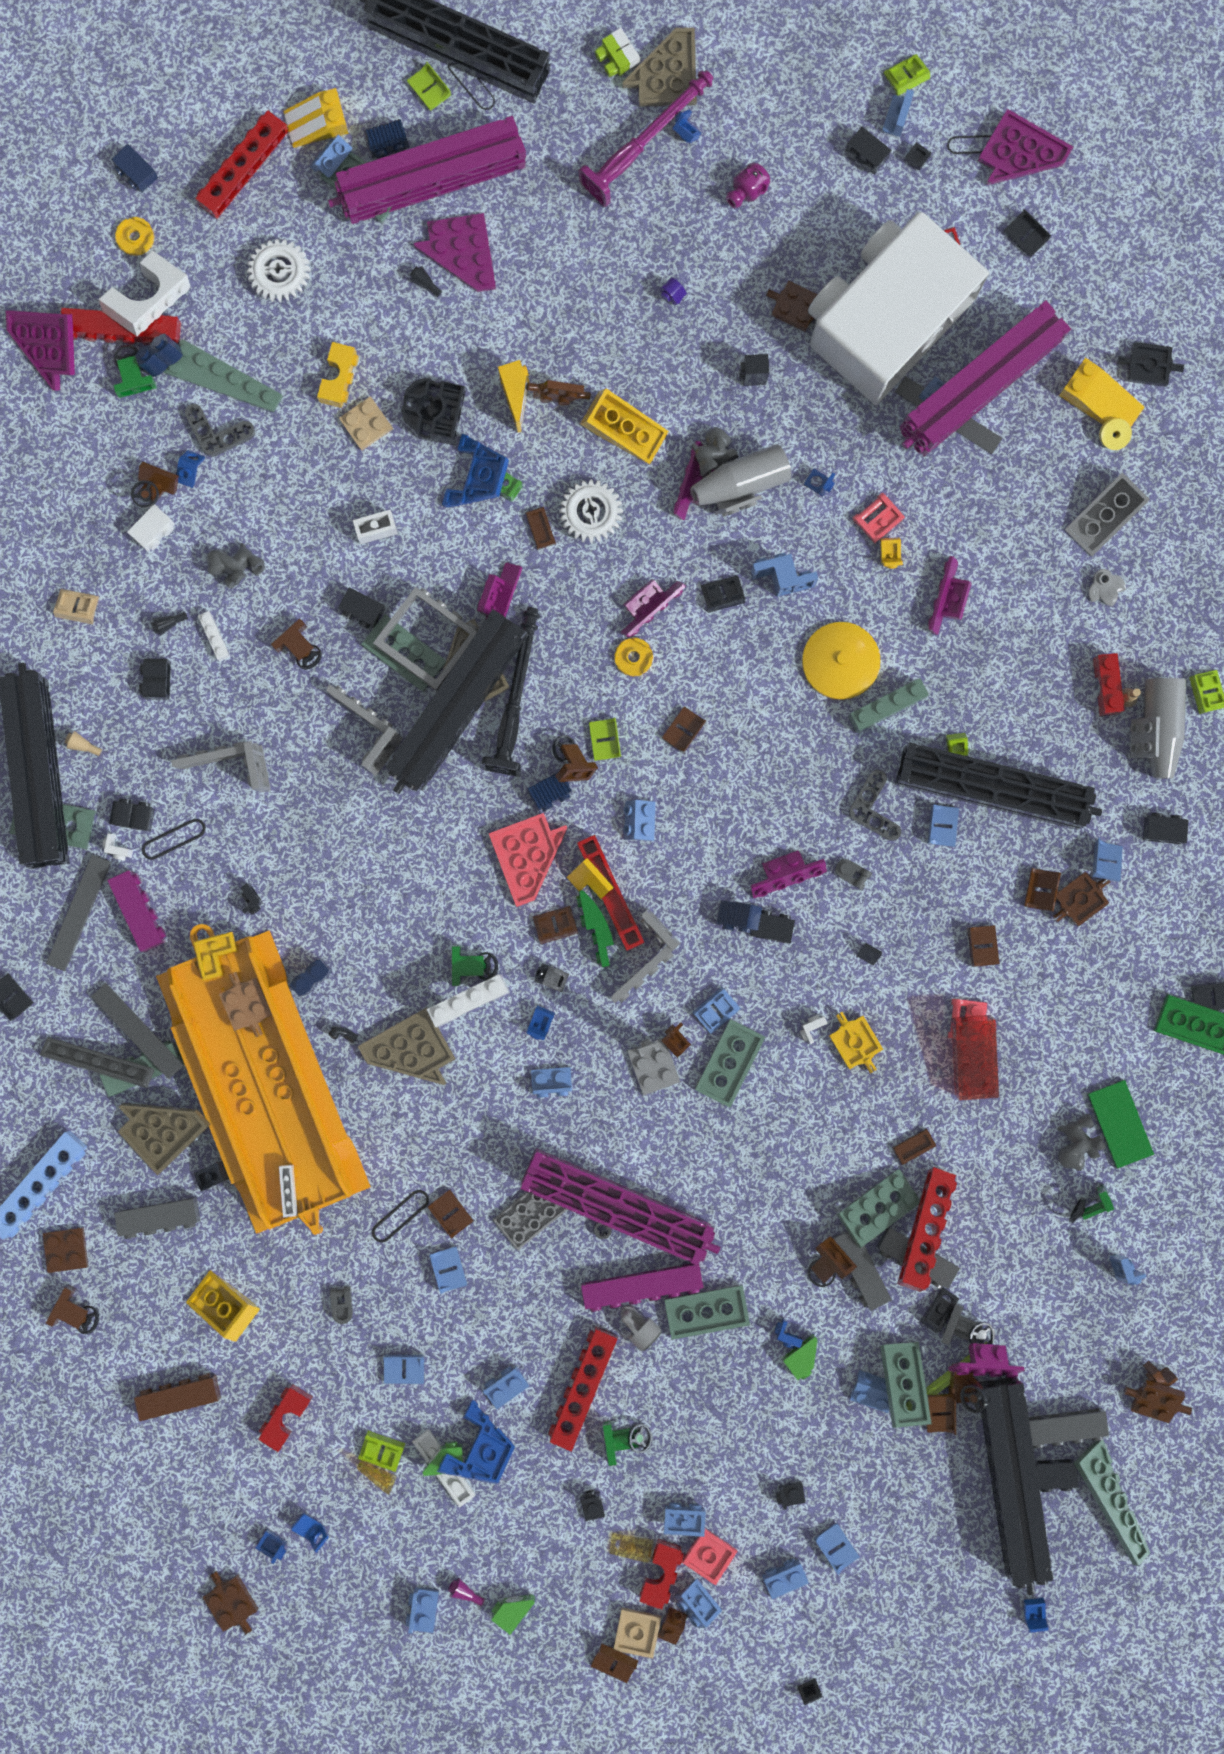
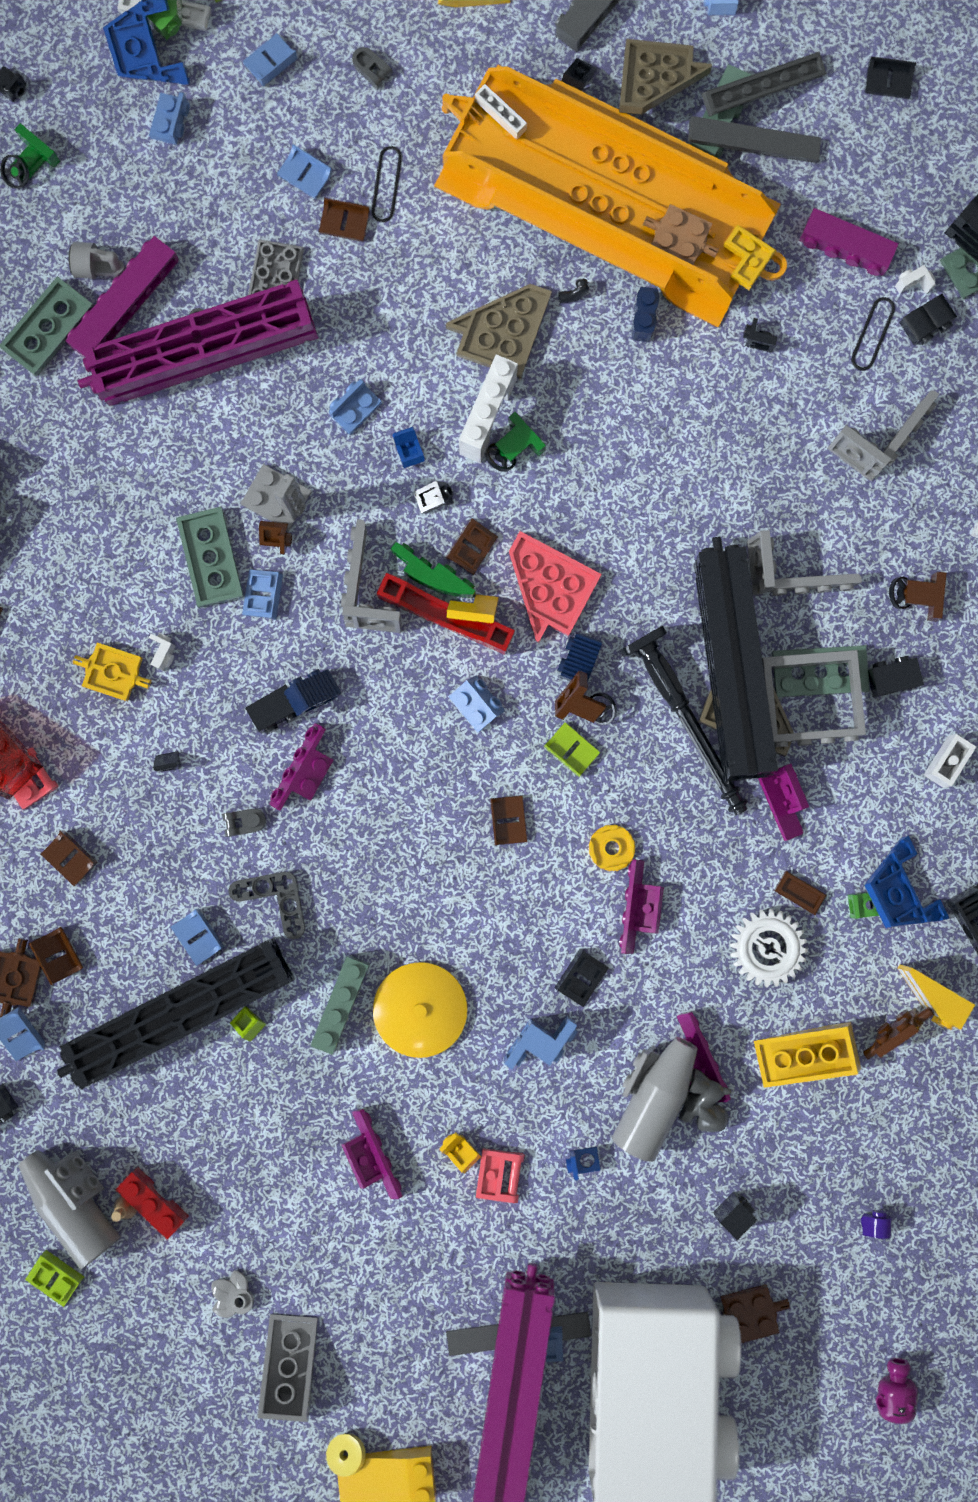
camera: 140 degrees right, 0 degrees up
dark grey tile [46,855,112,971] -> none
red brick [548,1327,618,1452] -> none

